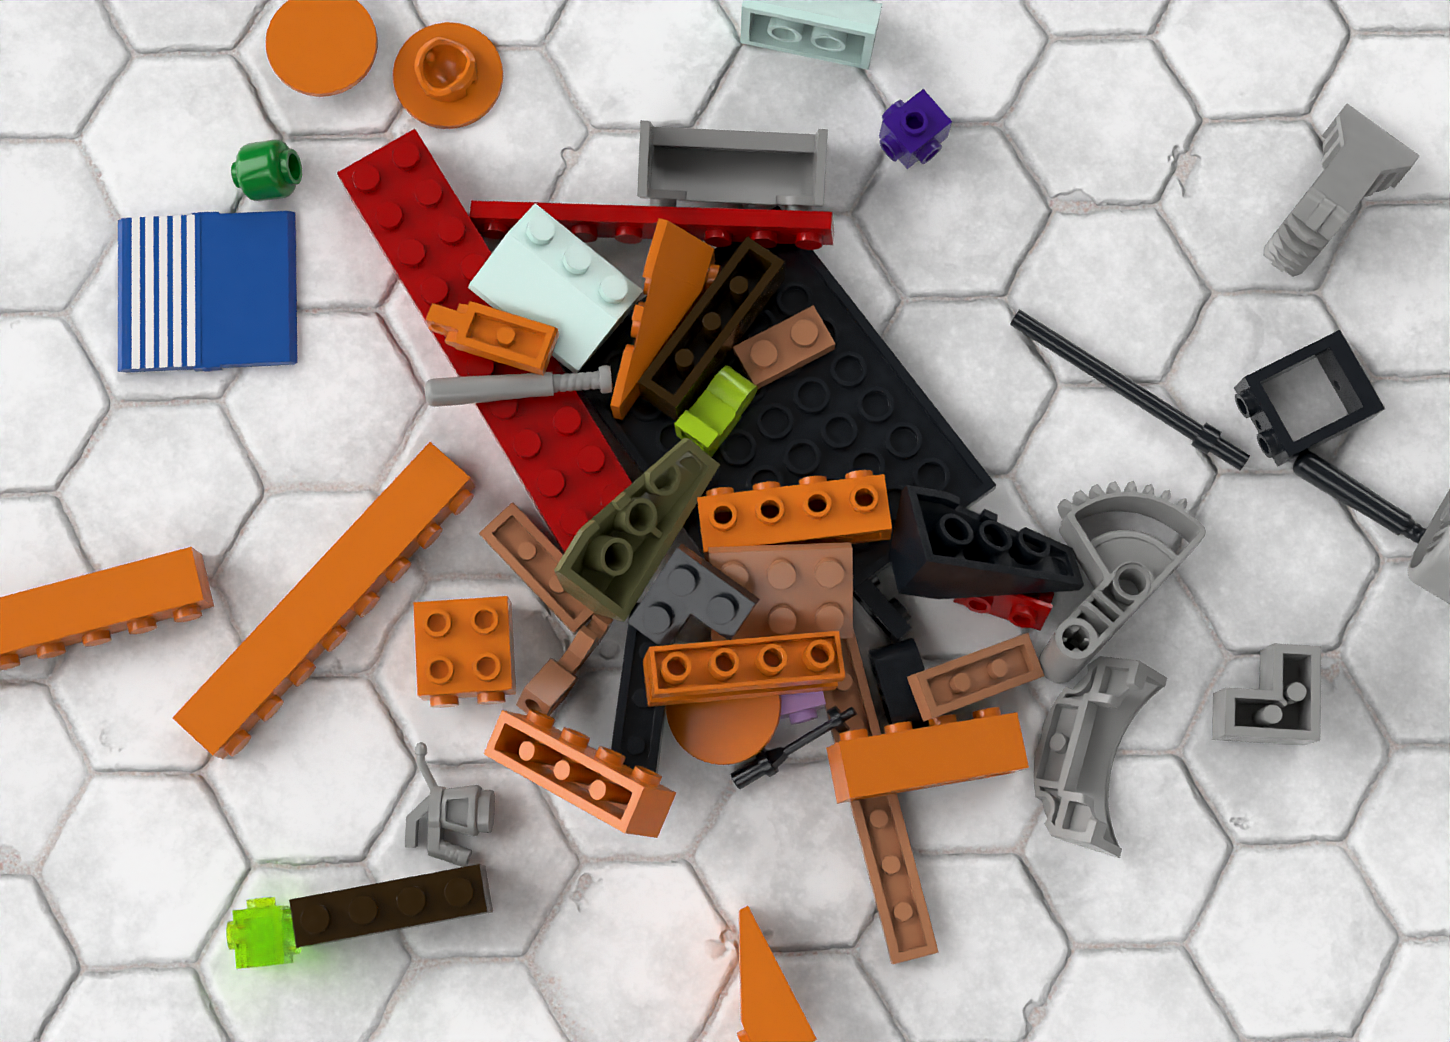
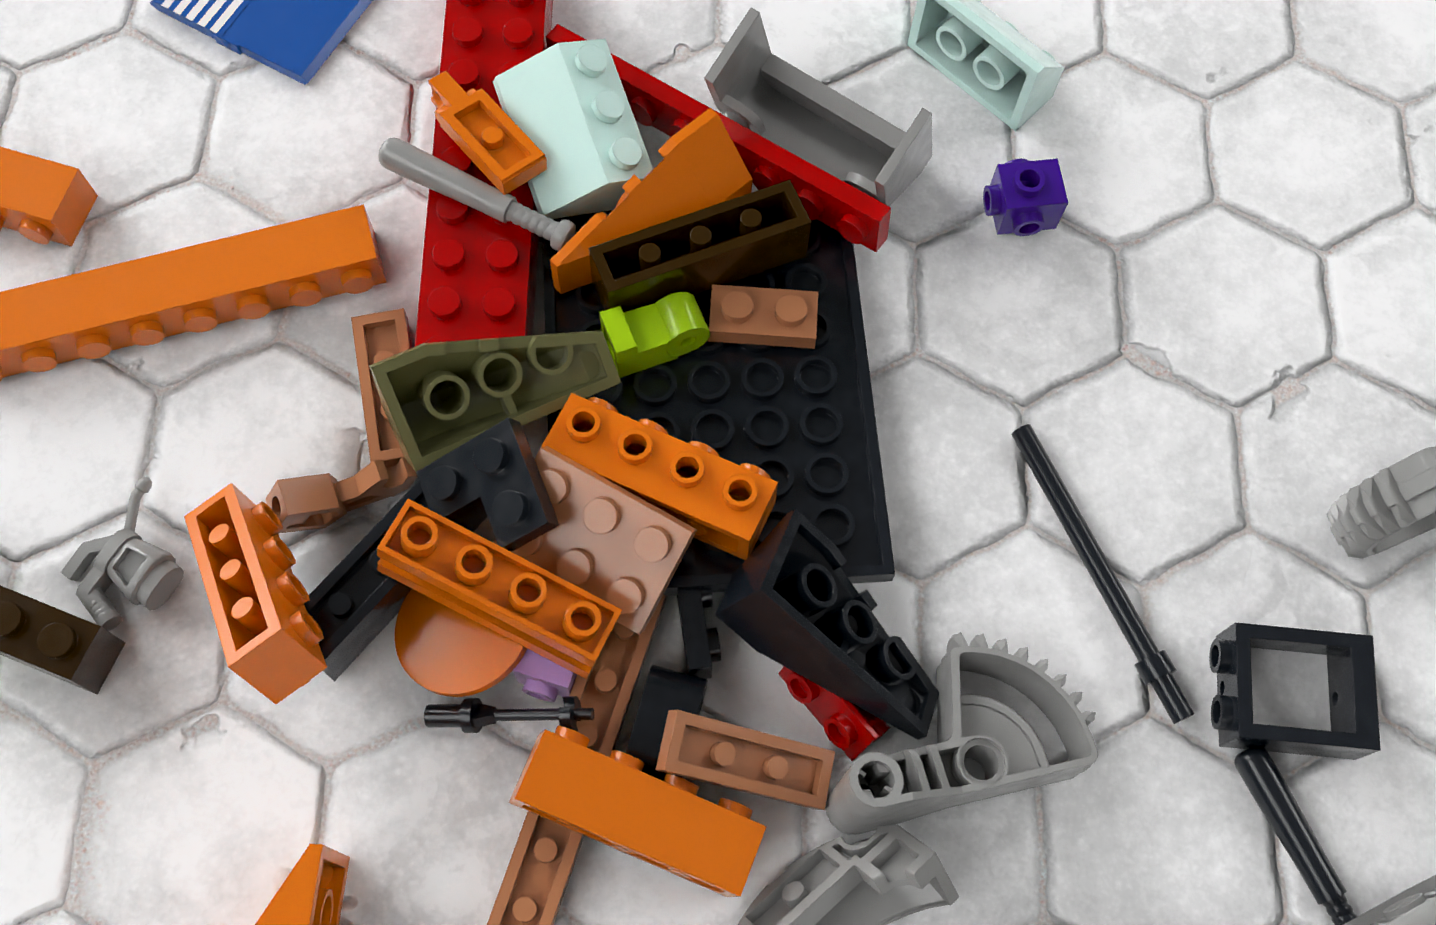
camera: 30 degrees right, 10 degrees down
orange brick [413,596,516,708] -> none

